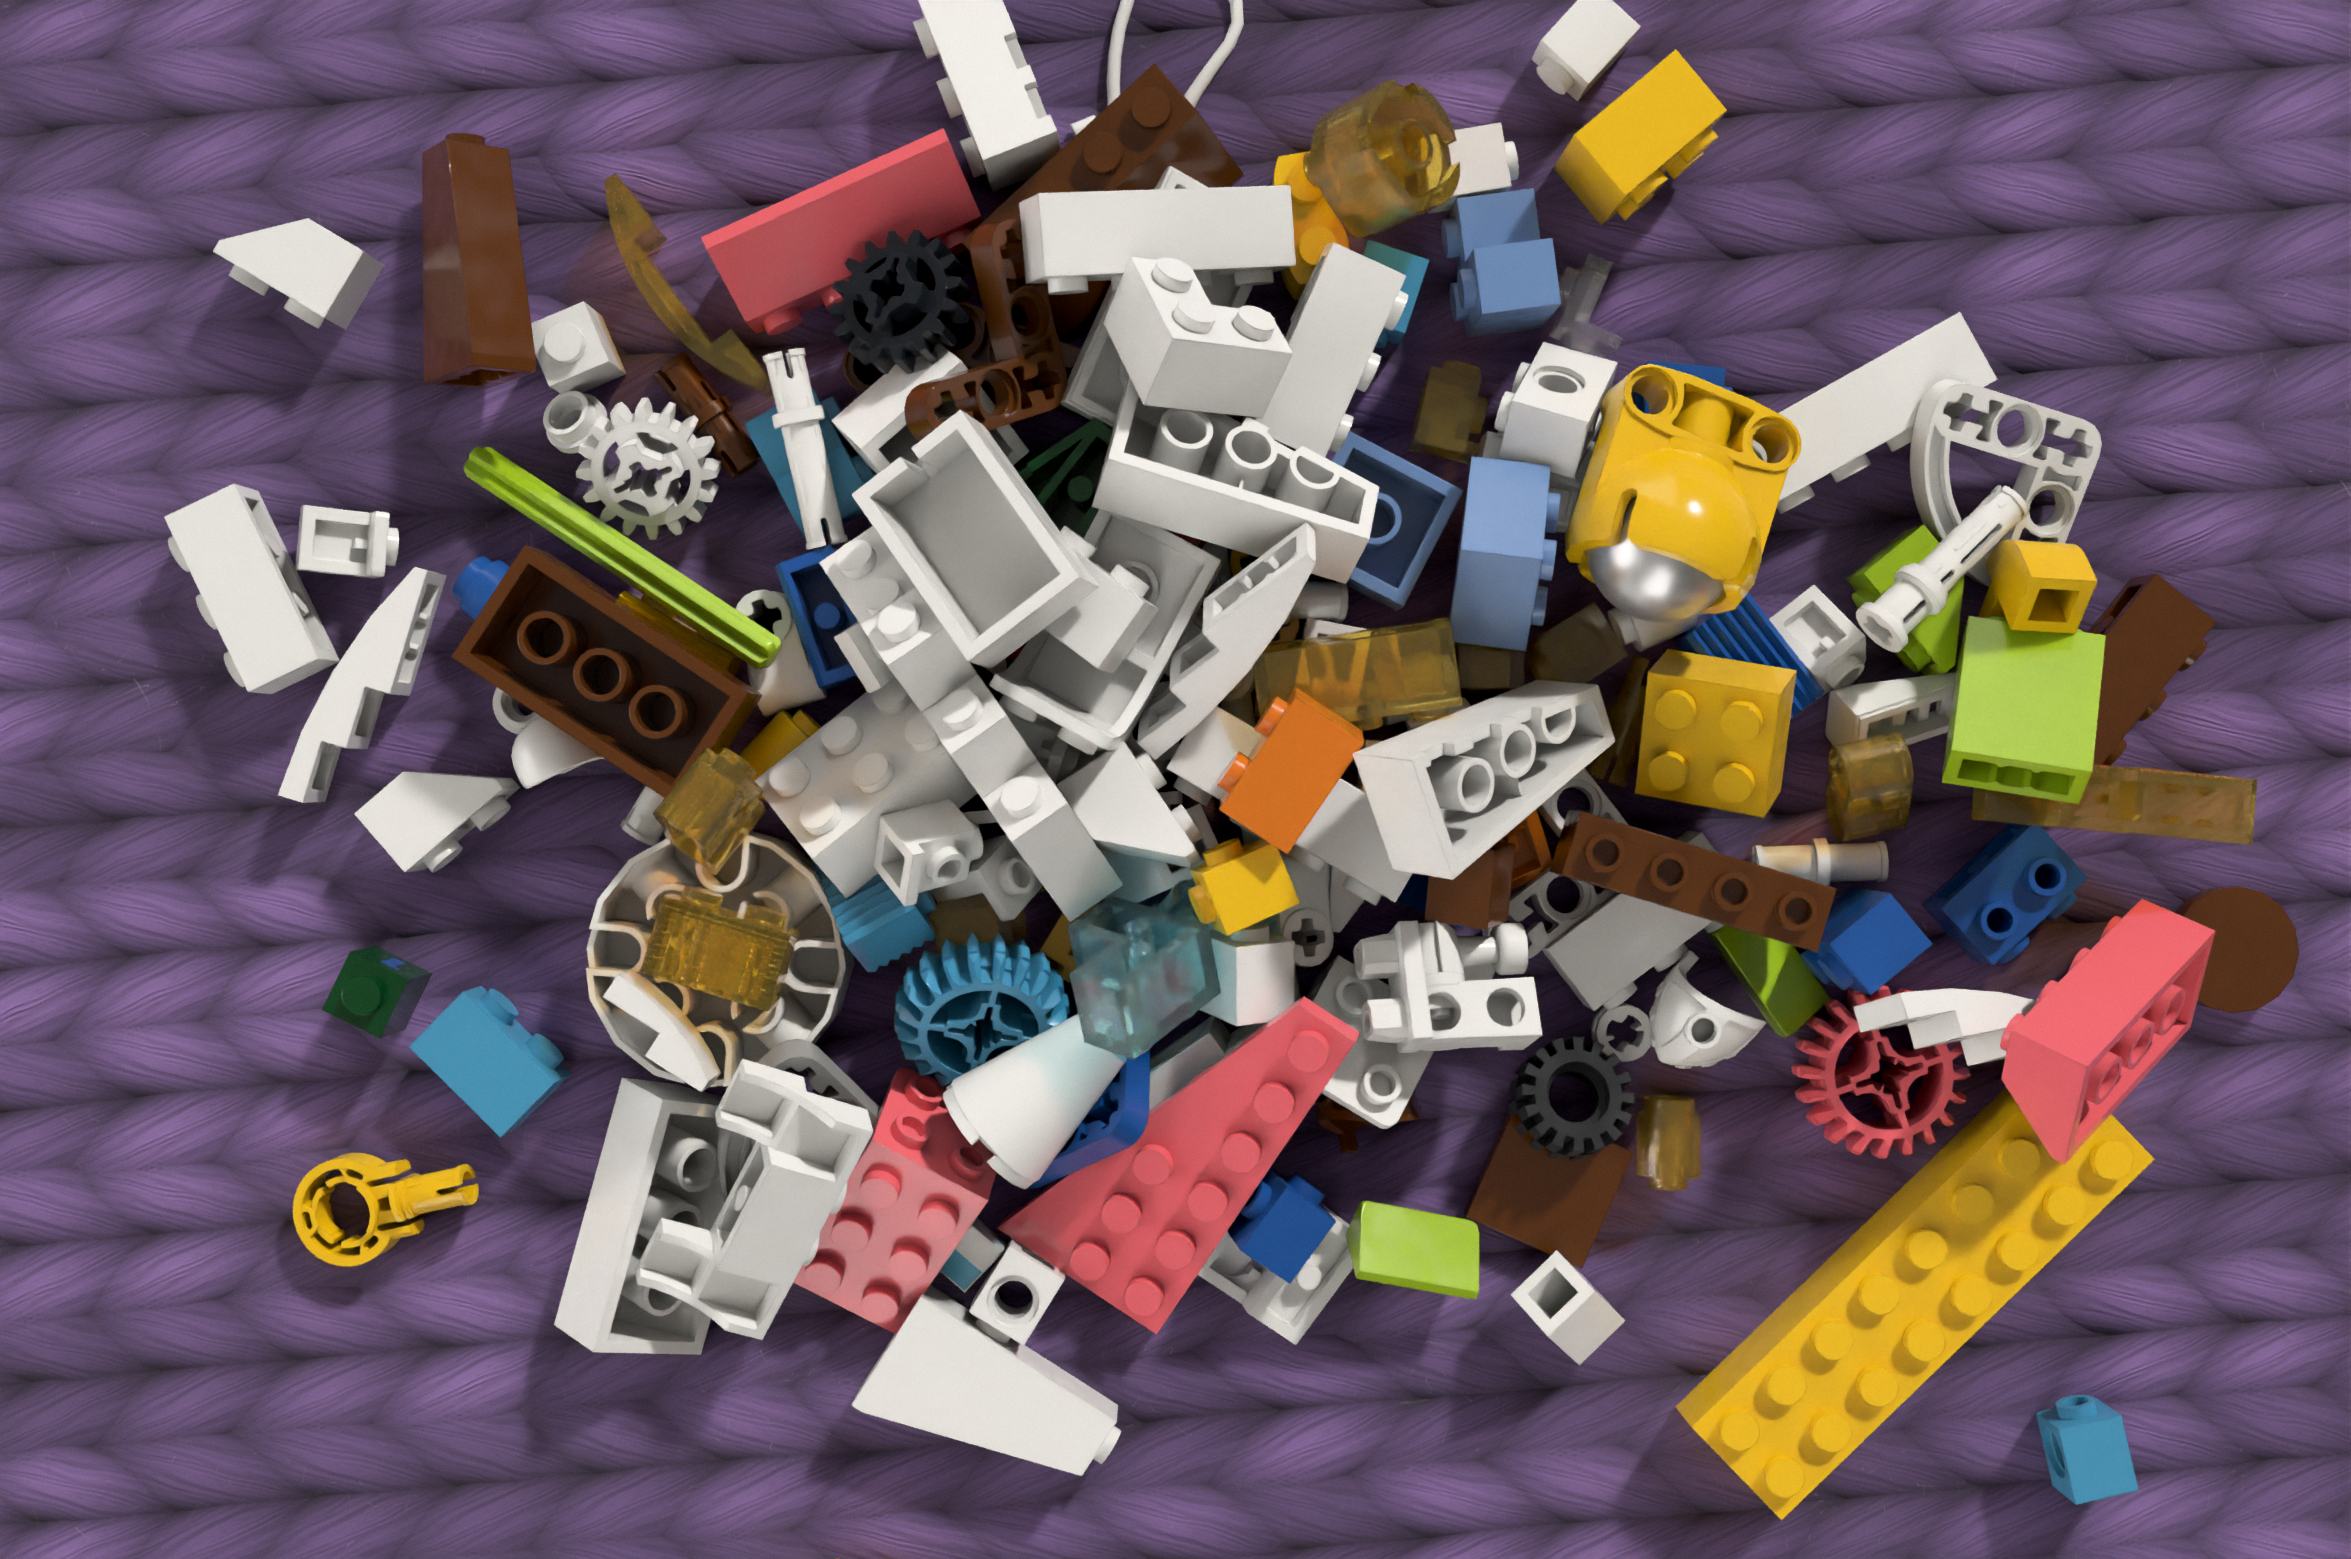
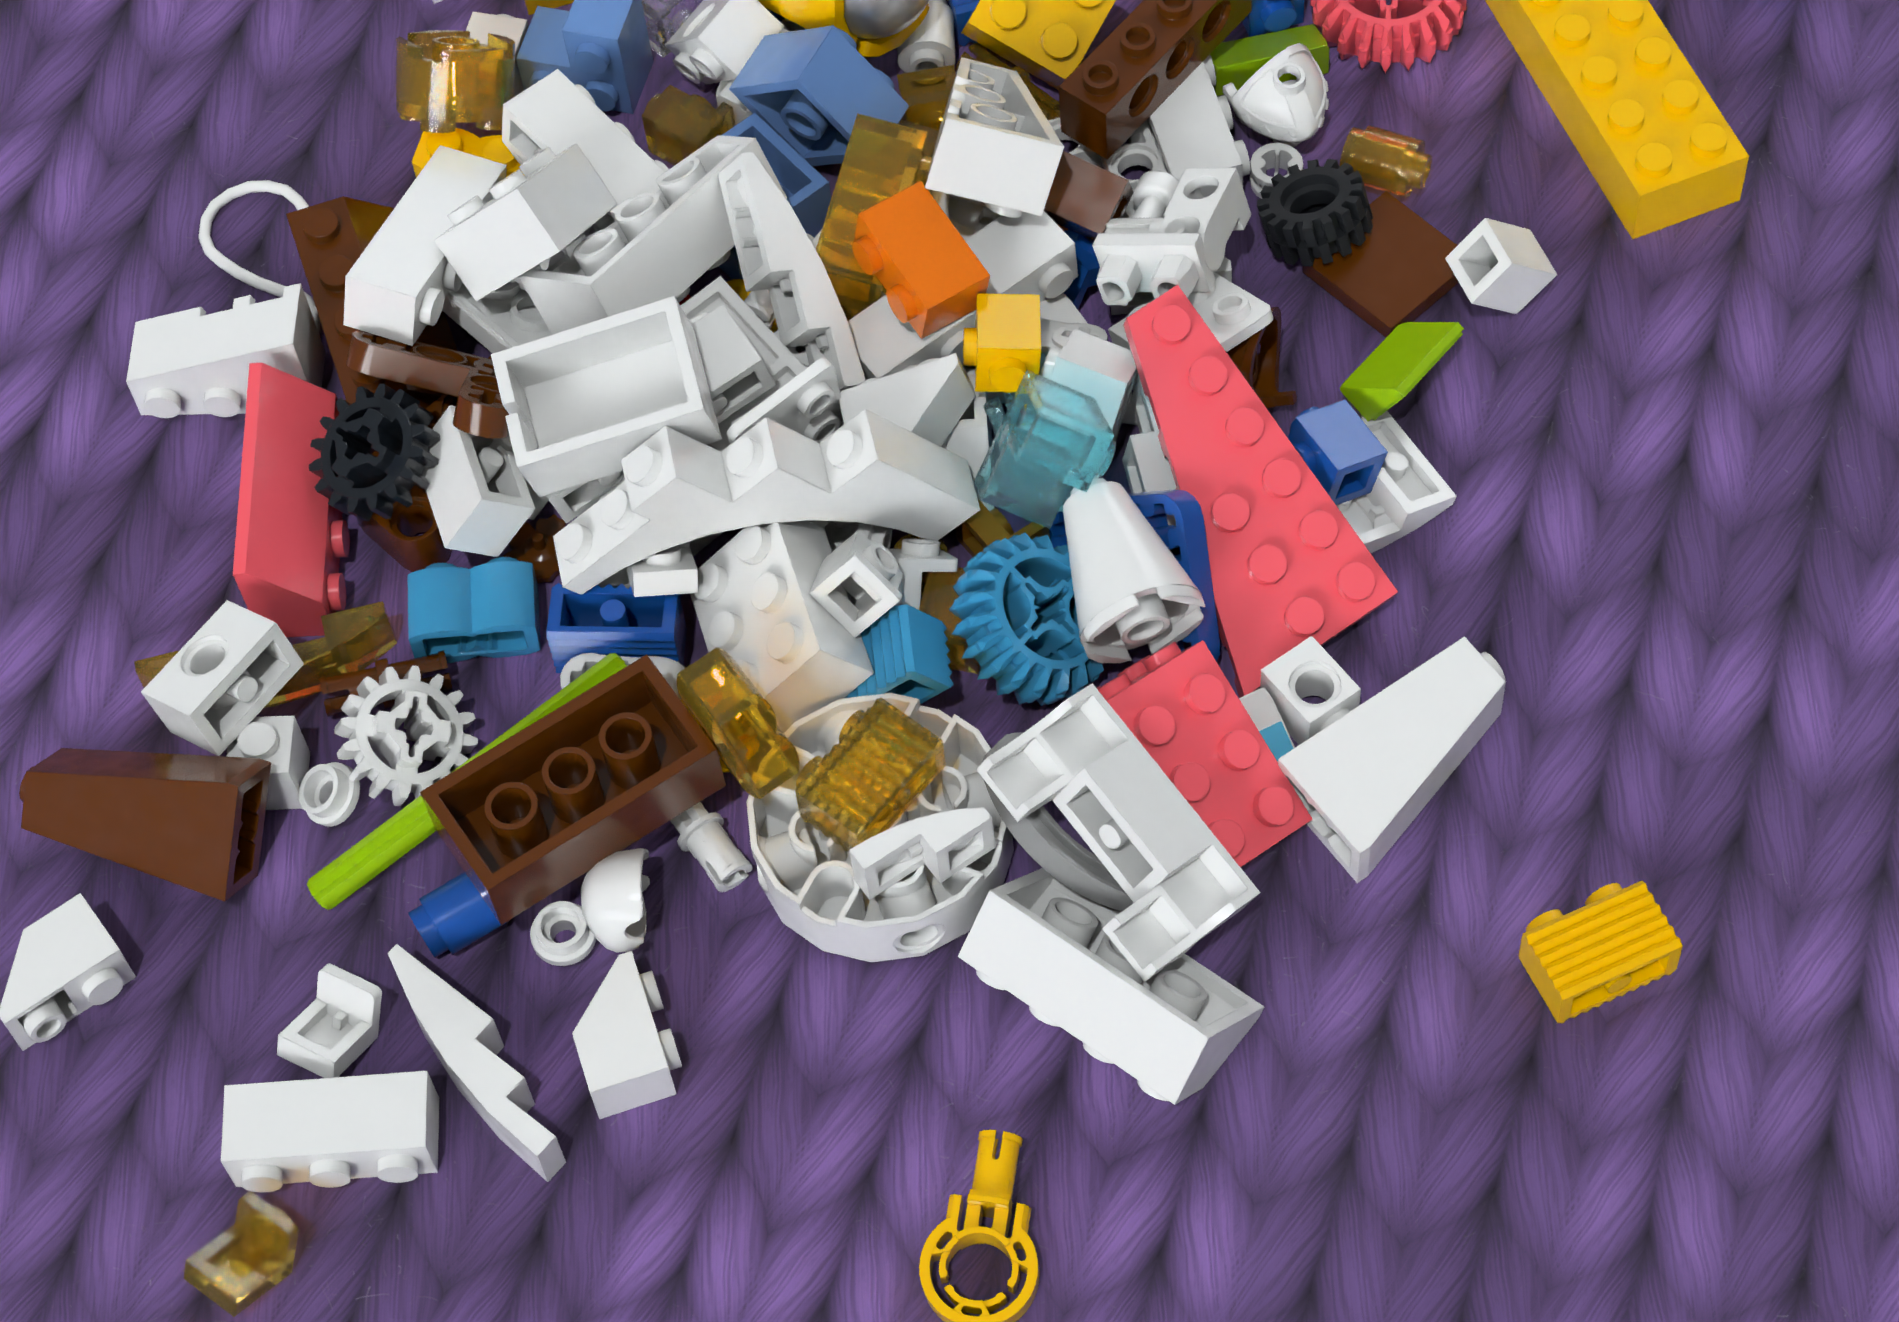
camera: 60 degrees left, 30 degrees down
dark green brick [322,946,432,1038] -> none
dark azure brick [409,986,571,1138] -> none
white pin [763,348,848,550] -> none
none -> white brick [141,600,304,756]
none -> clear yellow bracket [184,1191,299,1317]

